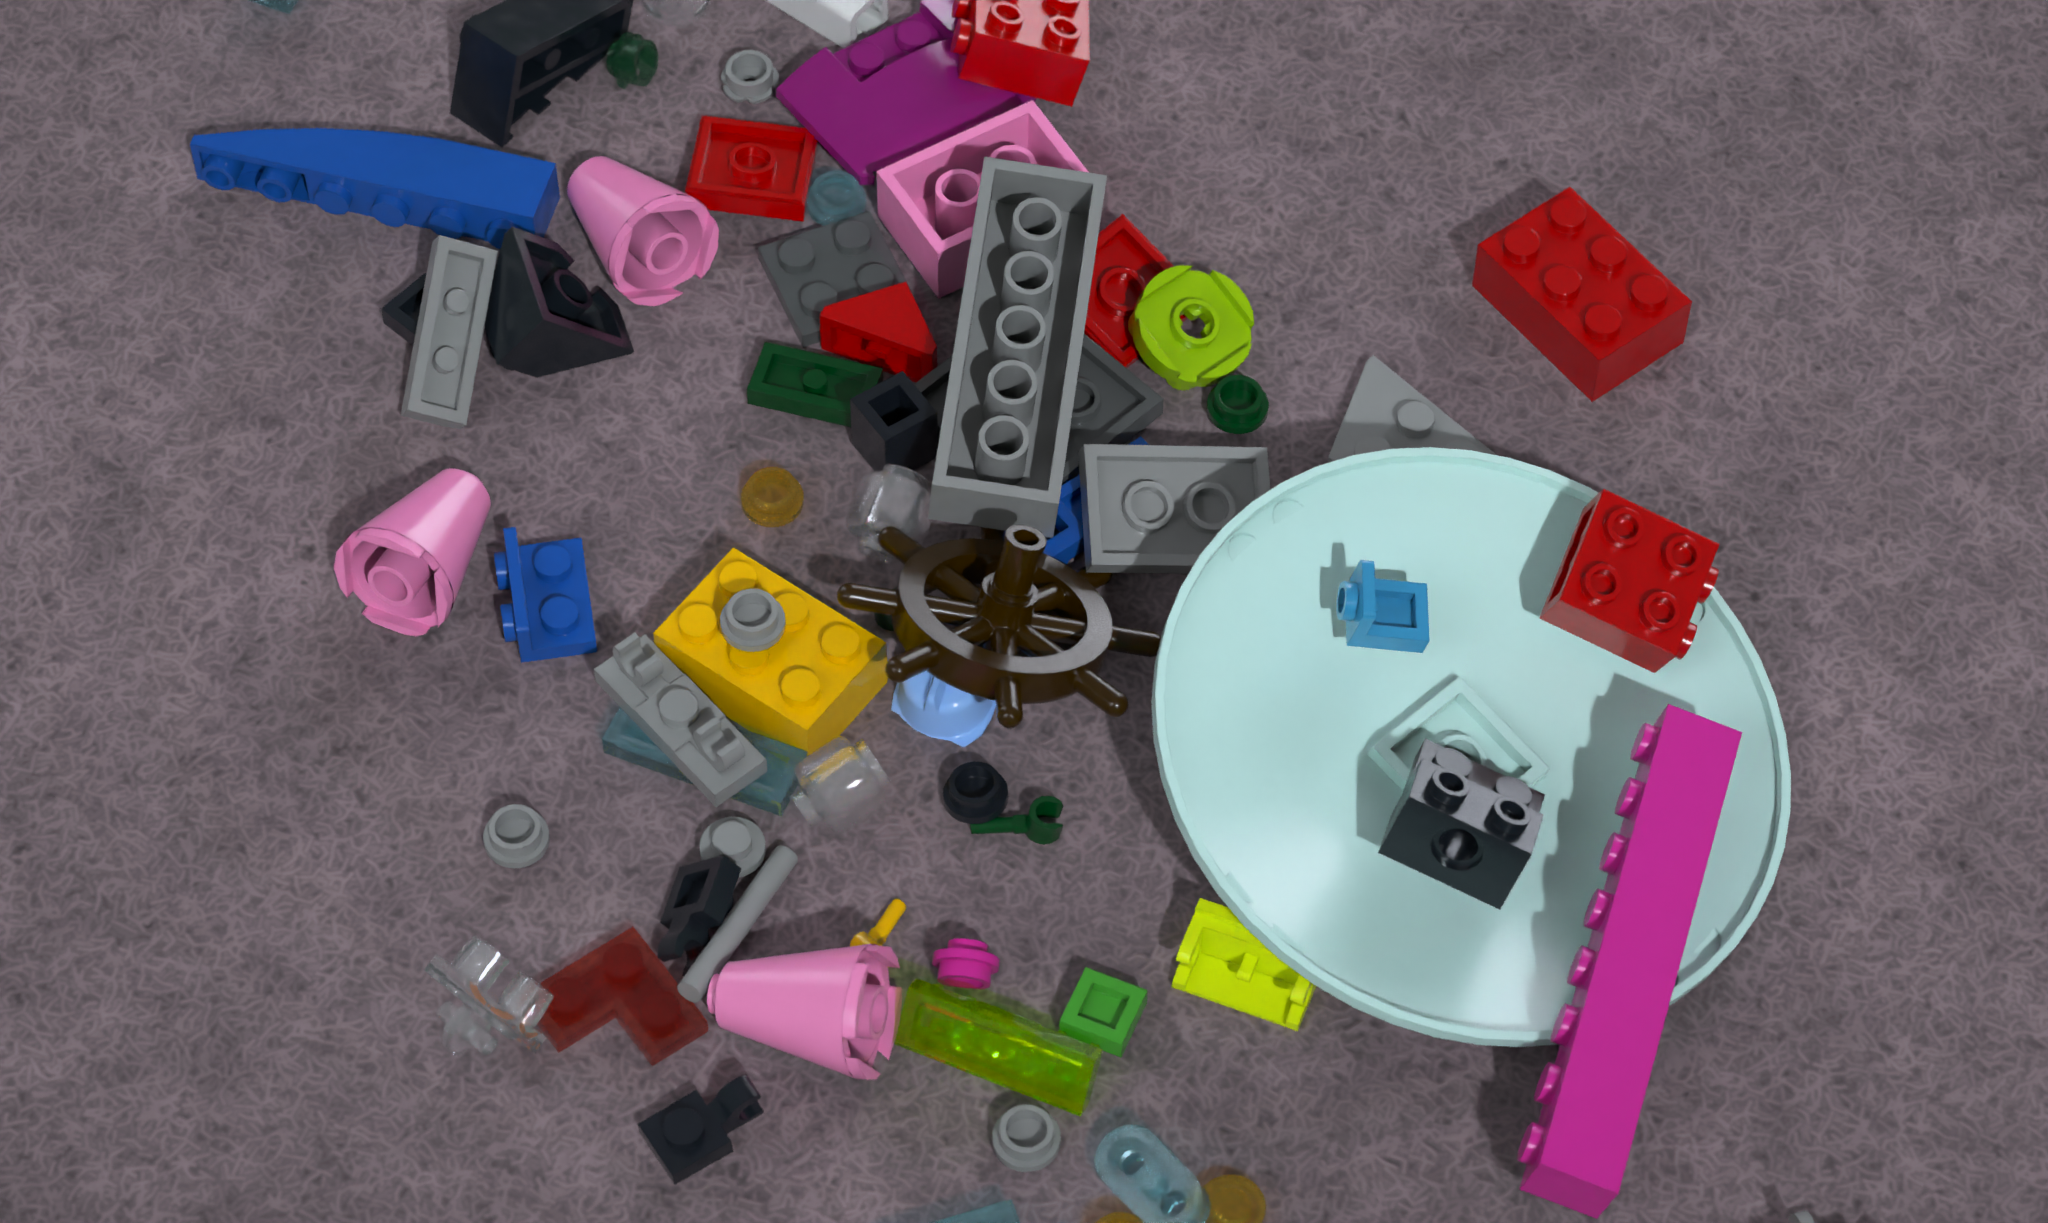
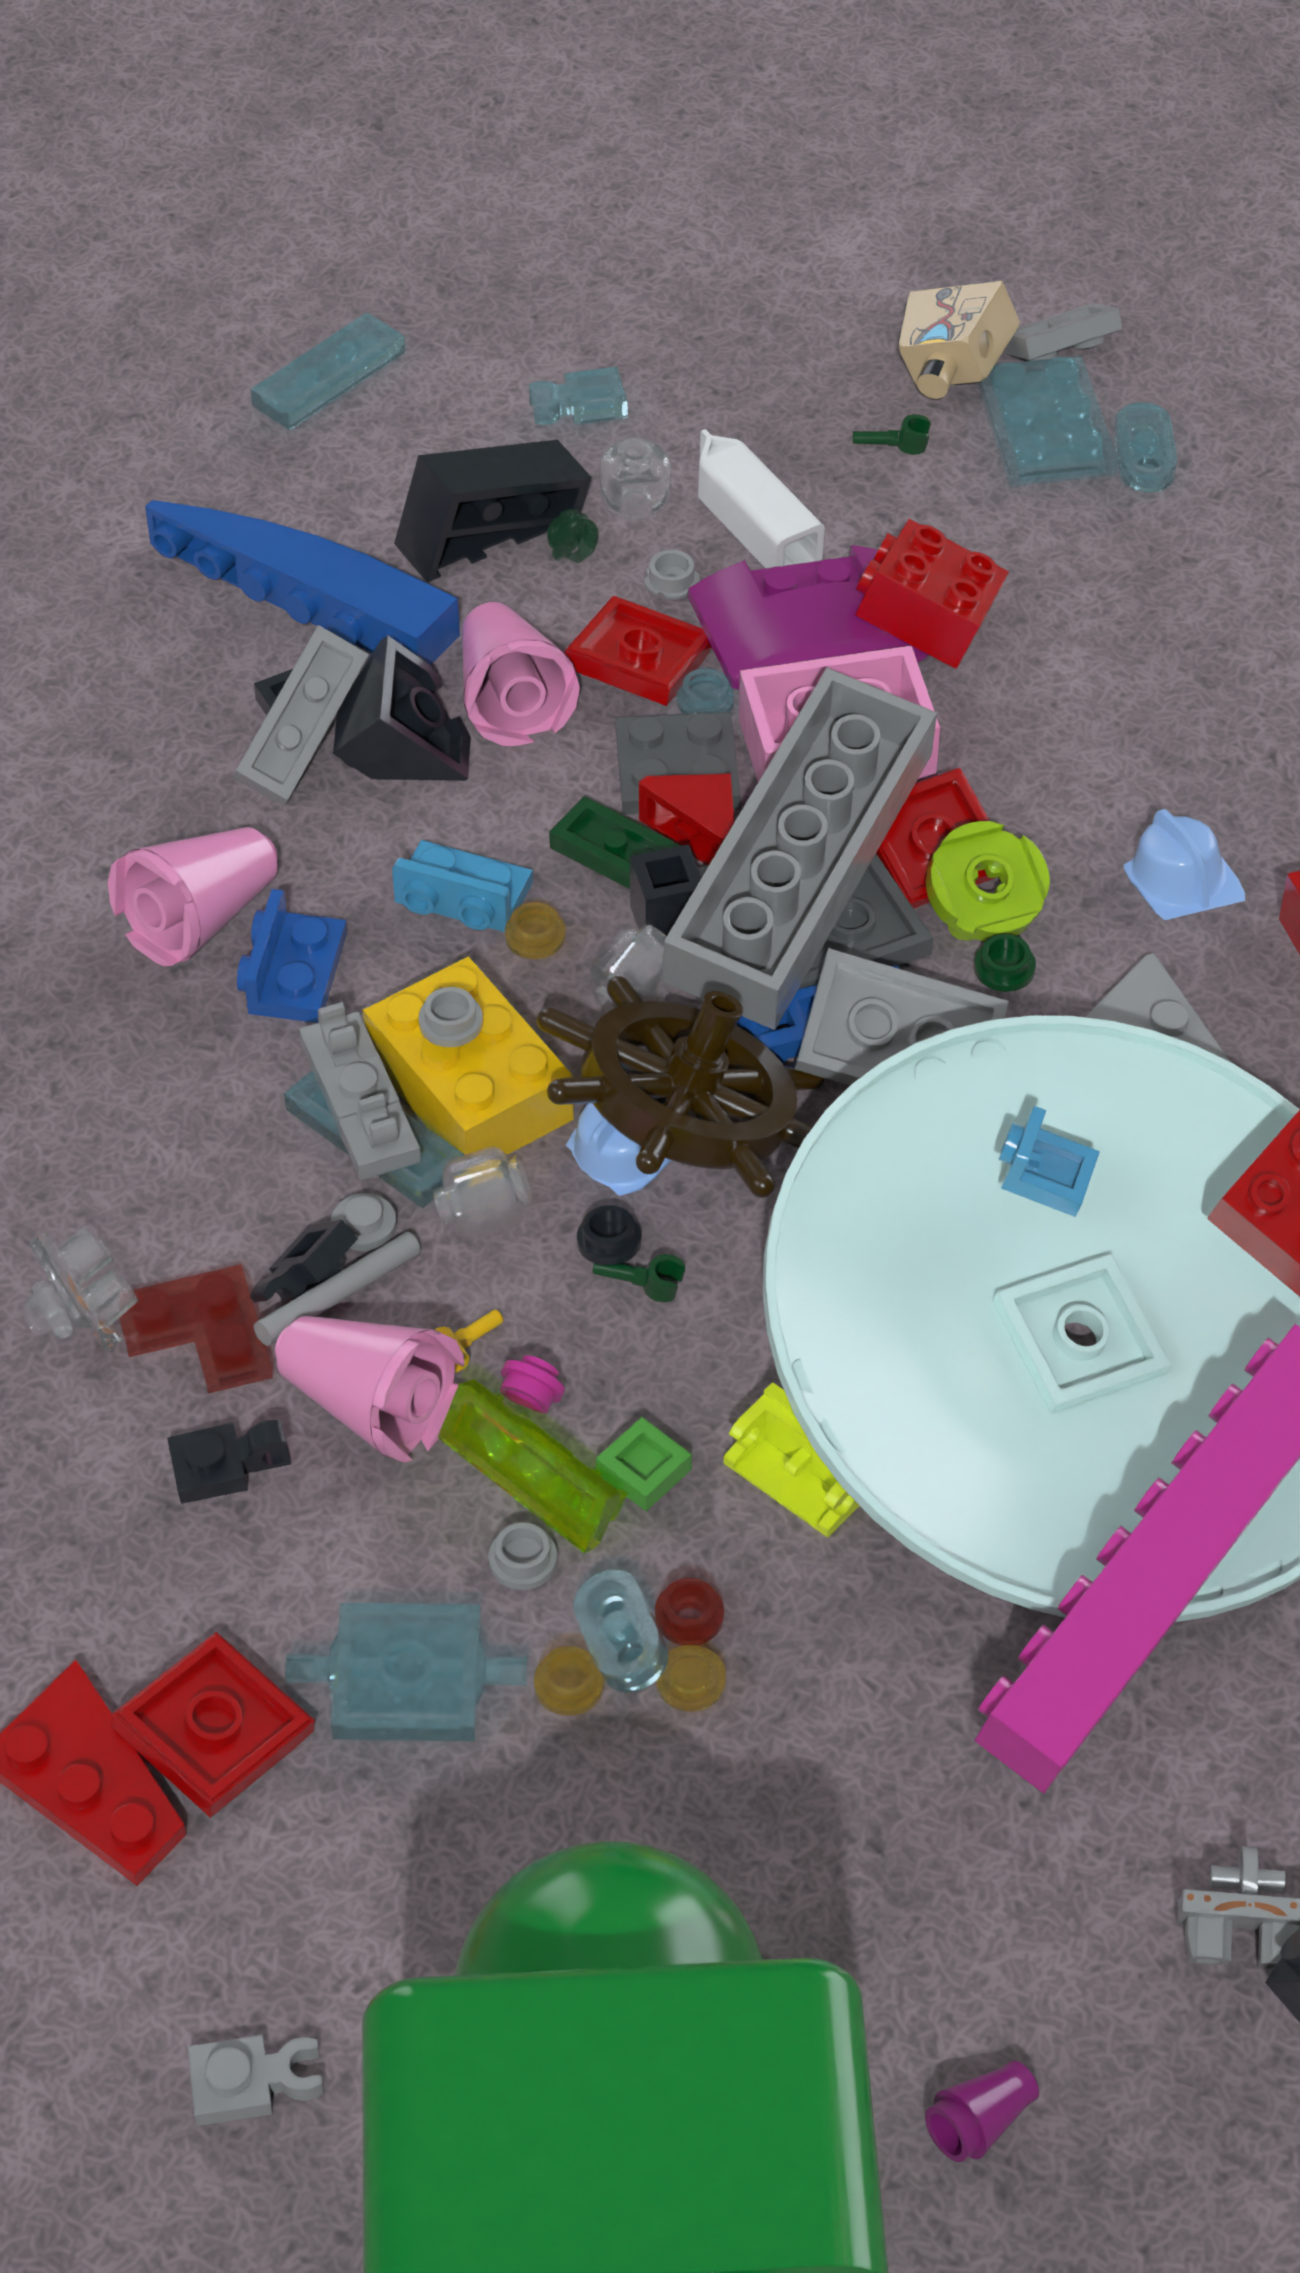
camera: 20 degrees right, 5 degrees down
light grey plate [483,804,550,868] -> none
black brick [1378,738,1545,910] -> none
none -> dark azure bracket [392,840,533,933]
none -> clear red plate [654,1578,724,1646]
none -> light blue piece [1124,809,1245,920]

